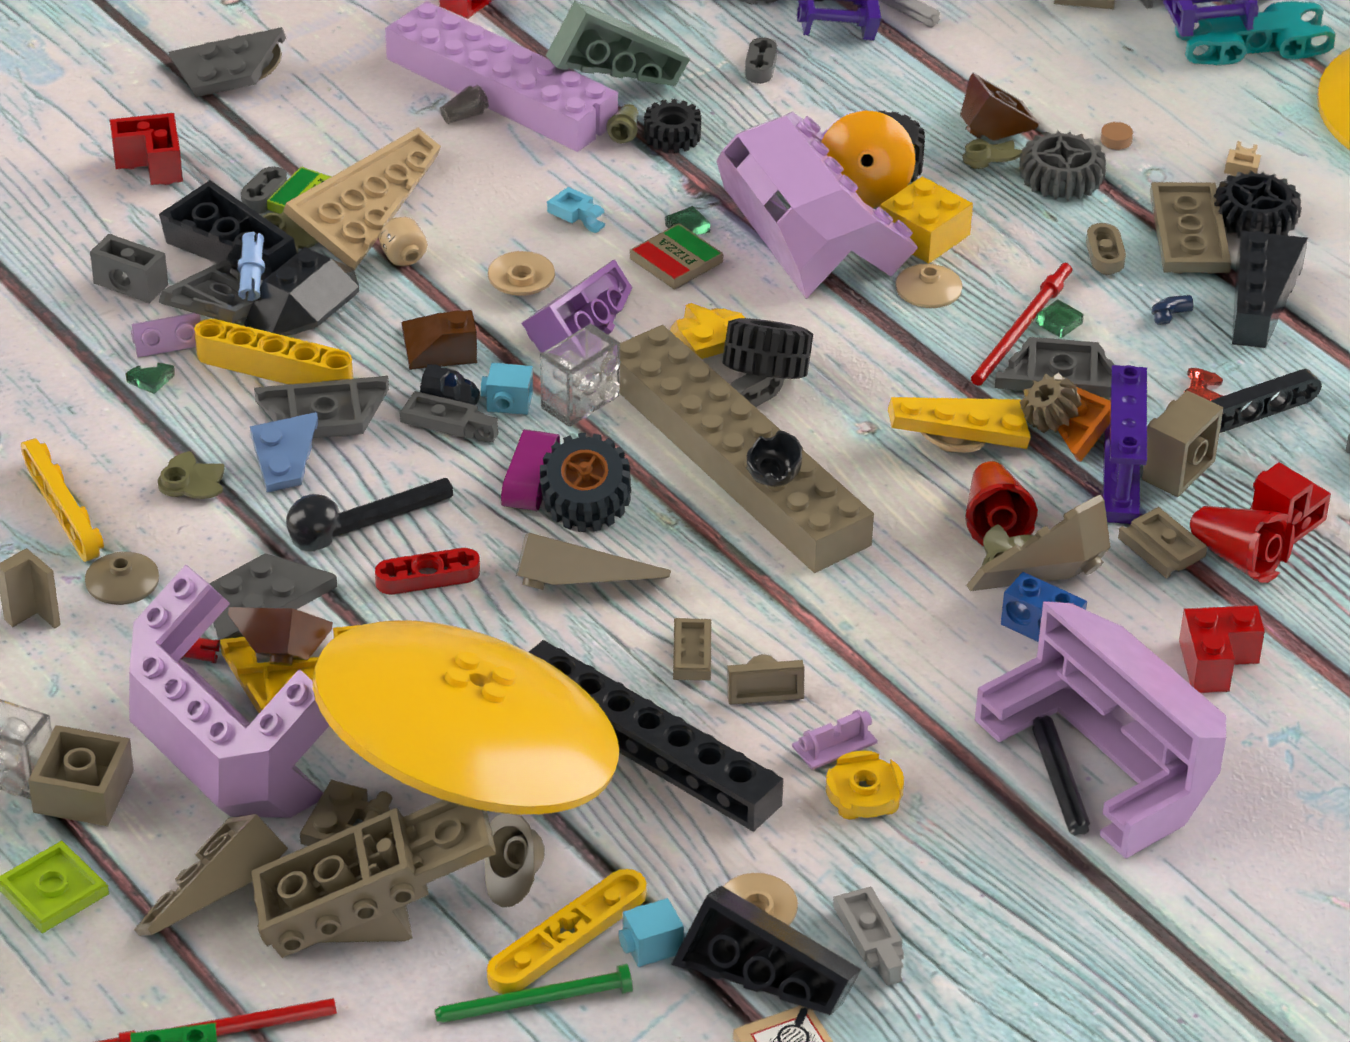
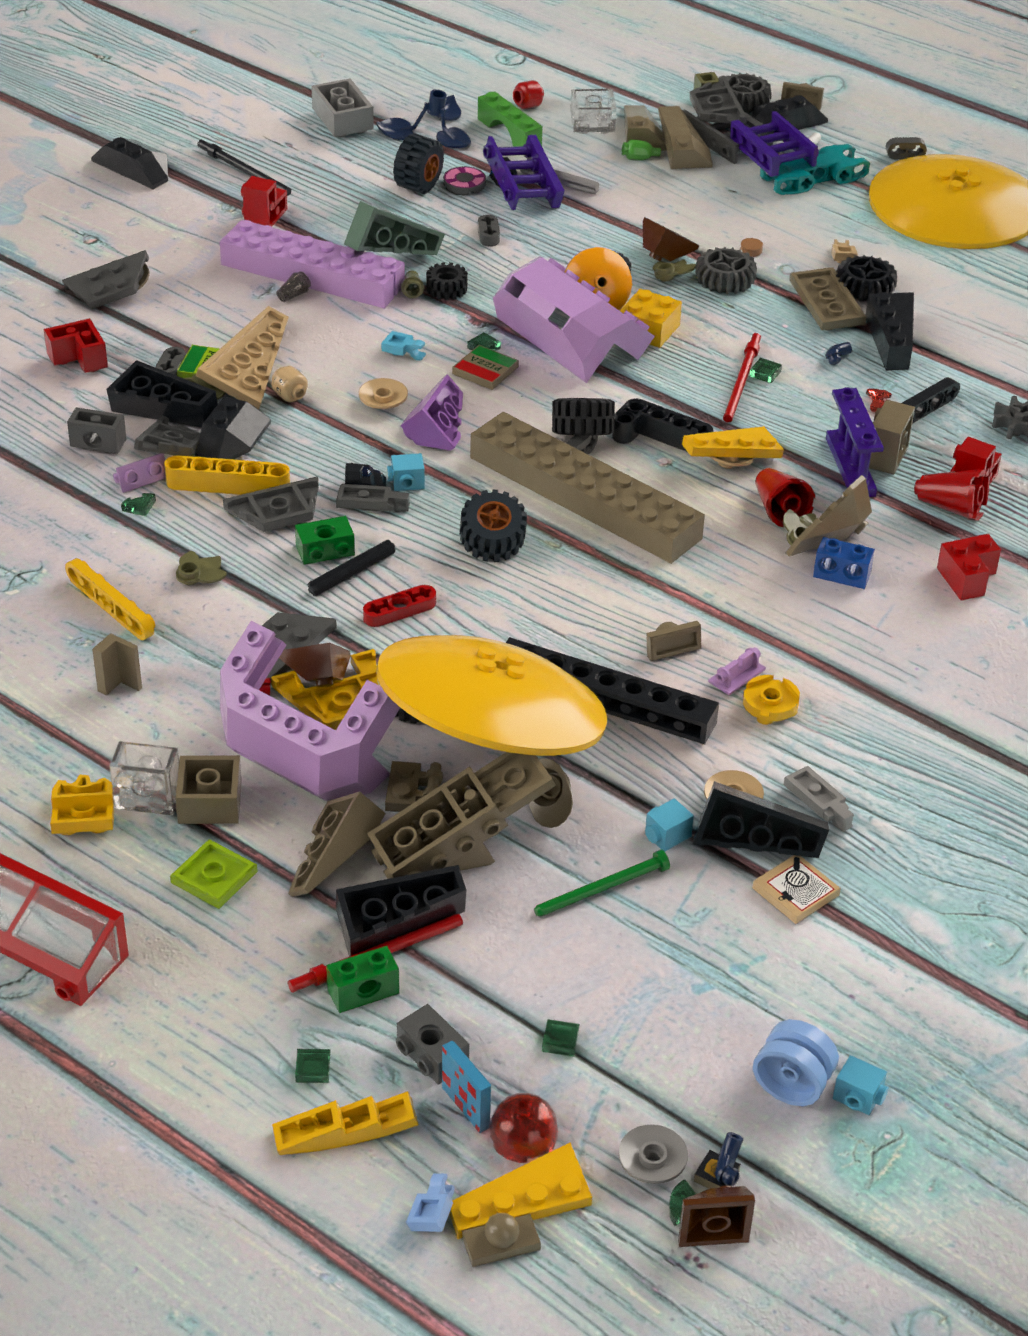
camera: 15 degrees left, 0 degrees up
dark tan dish [85,552,159,605] -> none
light blue pin [237,232,265,301] -> none
medium blue wing [250,412,318,493] -> none
black hair [286,494,341,552] -> none
reddish brown slope [401,310,477,370] -> none
yellow piece [487,869,647,994] -> none
magenta beam [501,429,560,512] -> none
dark tan wedge [516,533,671,590] -> none
clear brick [540,323,620,427] -> none
yellow plate [670,303,745,359] -> none
dark tan plate [673,618,711,681] -> none
black hair [746,430,803,487] -> none
tan dish [896,264,962,308] -> none
lavender wedge [975,602,1226,859] -> none
dark grey wing [995,337,1114,397] -> none
dark tan gear [1020,373,1082,433] -> none
black axle [1032,715,1090,836] -> none
orange wing [1058,387,1111,462] -> none
dark tan plate [1086,223,1126,275] -> none
dark tan plate [1118,507,1207,578] -> none
none -> green brick [295,516,355,565]
none -> black wedge [336,865,466,956]
none -> black beam [612,398,714,452]

